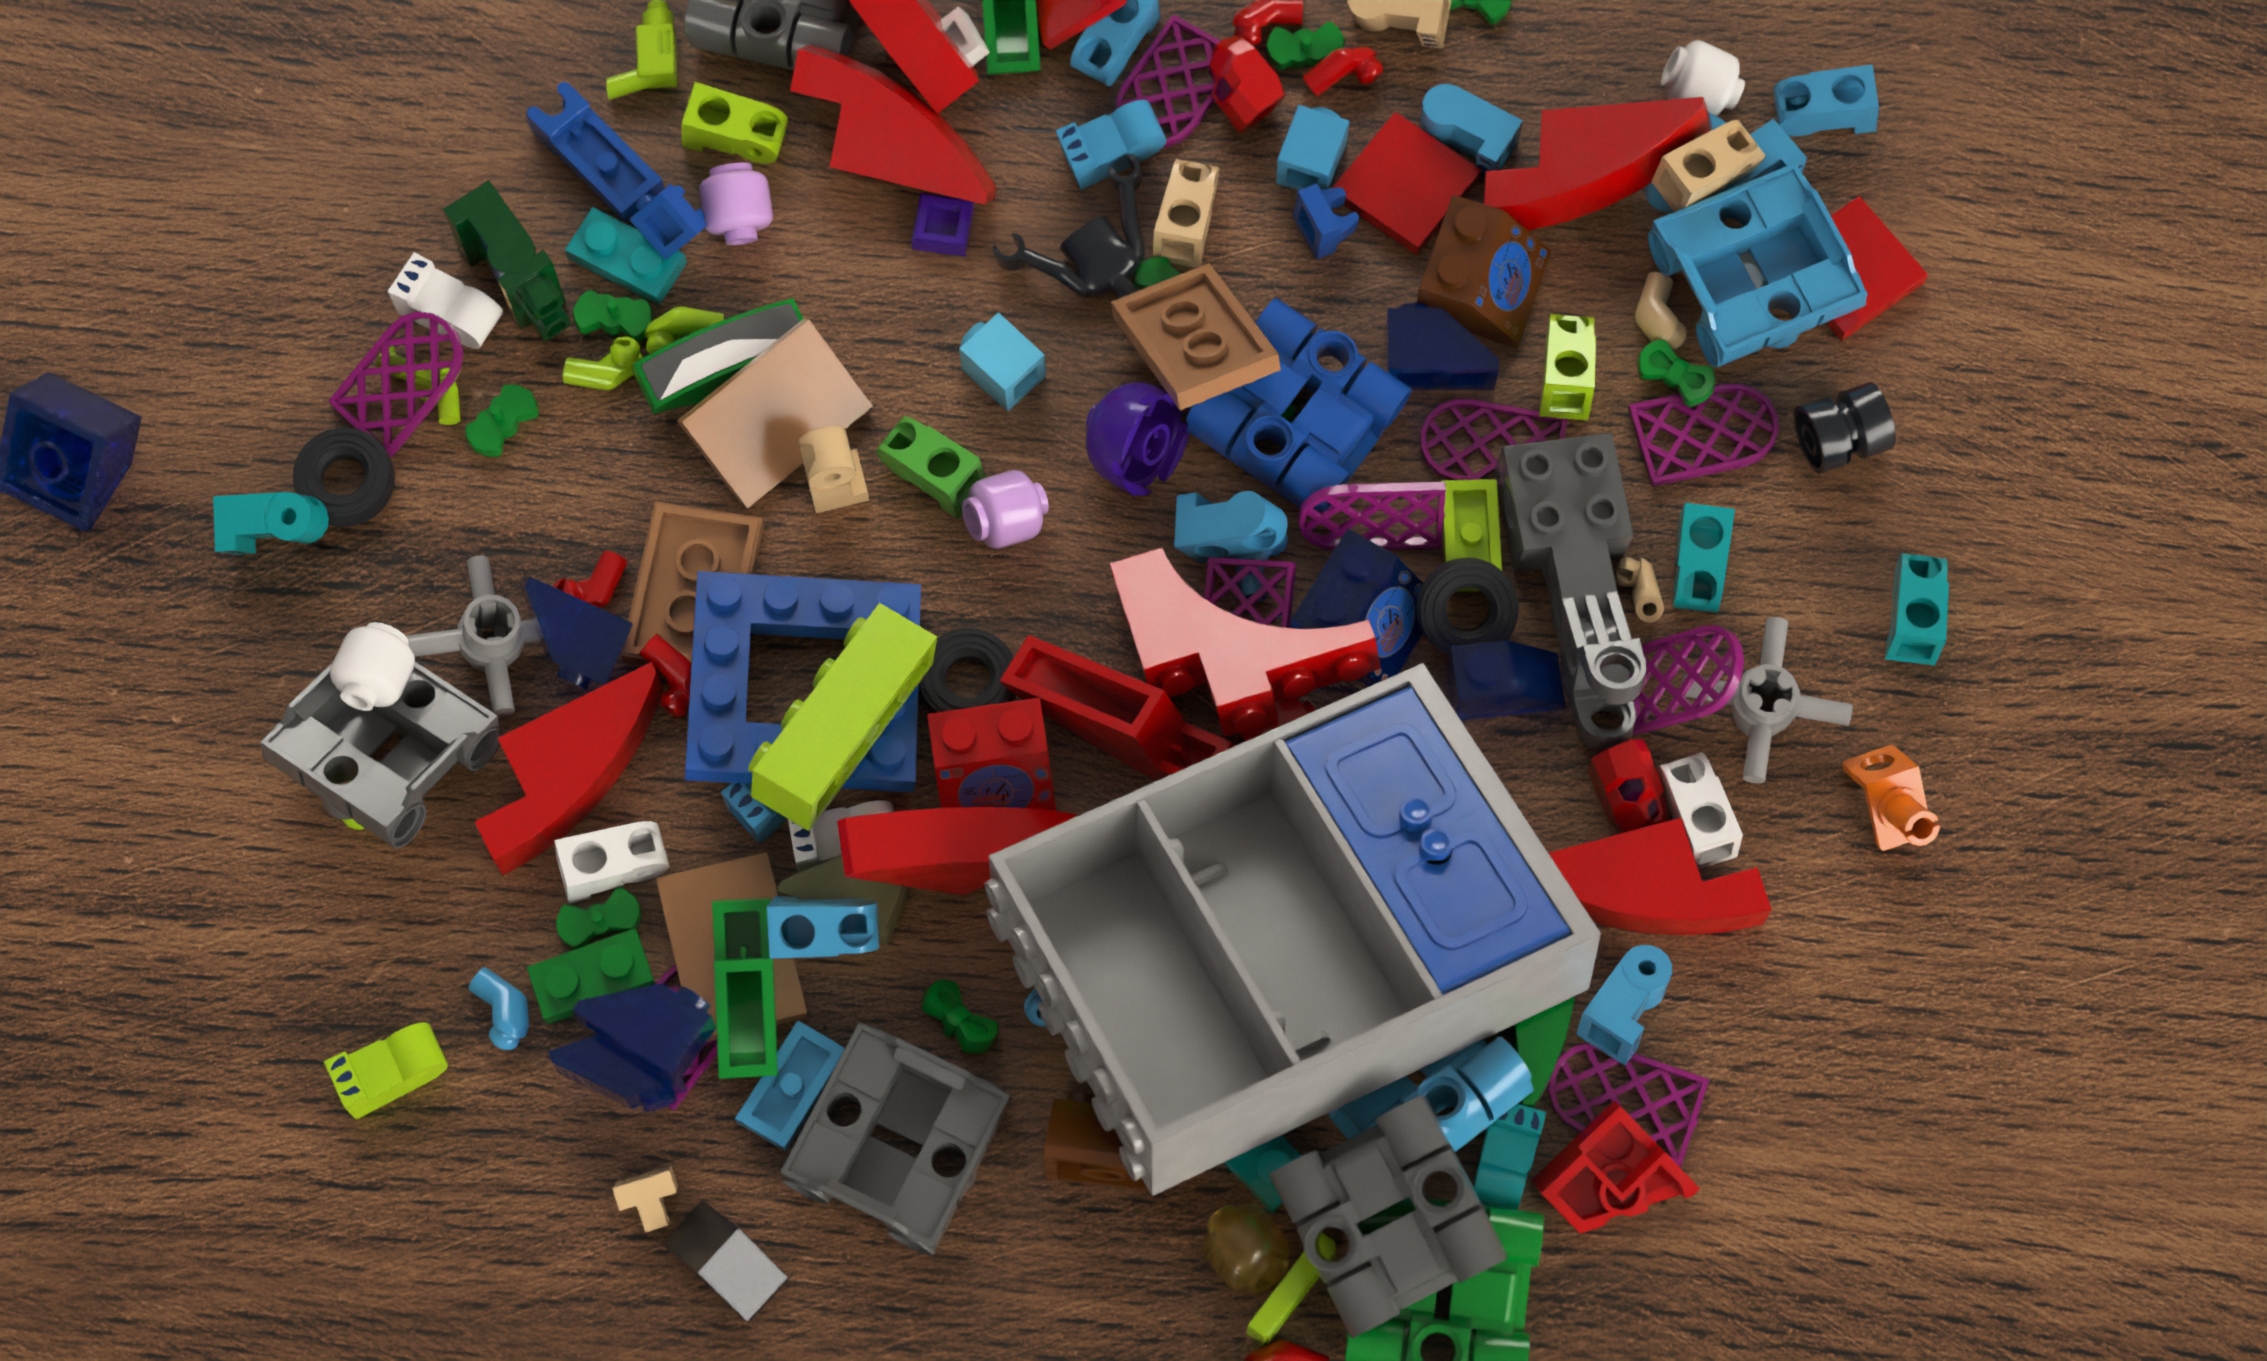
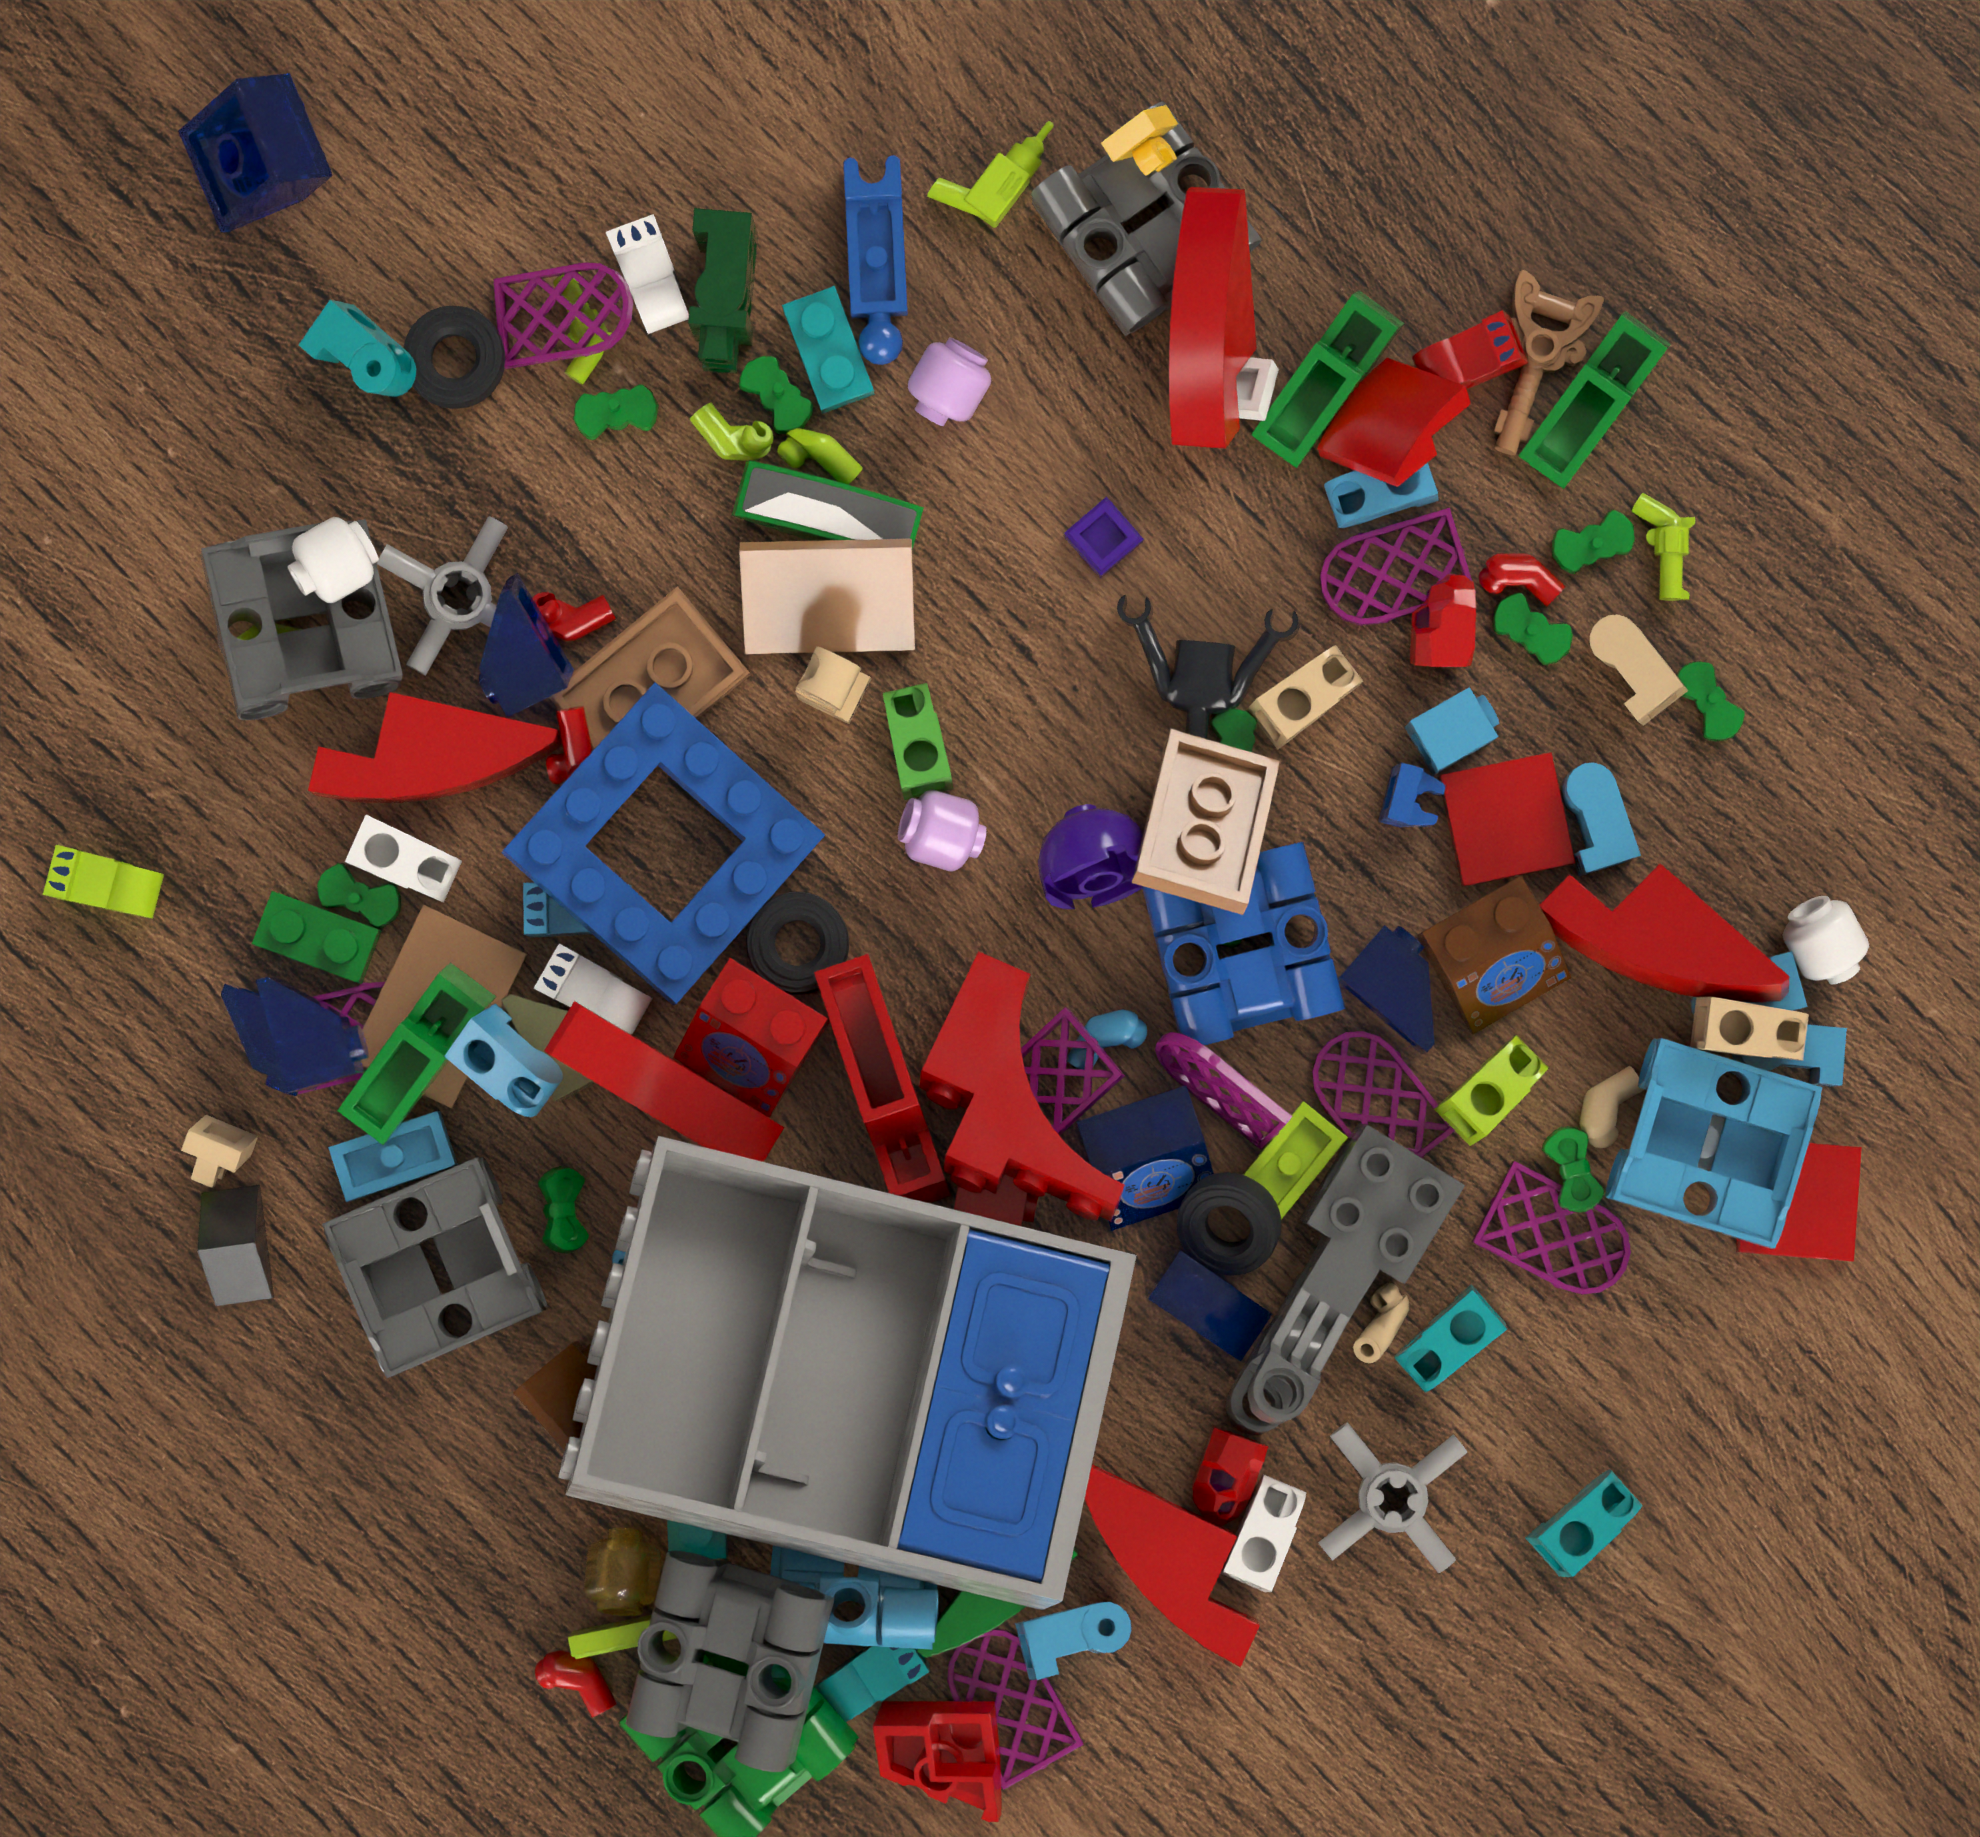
camera: 40 degrees right, 15 degrees up
dark azure arm [468,967,529,1050] -> none
blue tile [629,183,707,260] -> none
lime leg [681,82,789,164] -> none
lime brick [748,603,937,831] -> none
red slope [790,45,997,205] -> none
medium azure brick [959,312,1046,412] -> none
dark azure leg [1056,100,1167,190] -> none
dark azure leg [1174,491,1288,564] -> none
red arm [1302,47,1384,97] -> none
magenta window [1629,625,1744,735] -> none
dark azure leg [1773,64,1879,136] -> none
black wheel [1794,382,1896,474] -> none
orange bracket [1842,745,1940,851] -> none

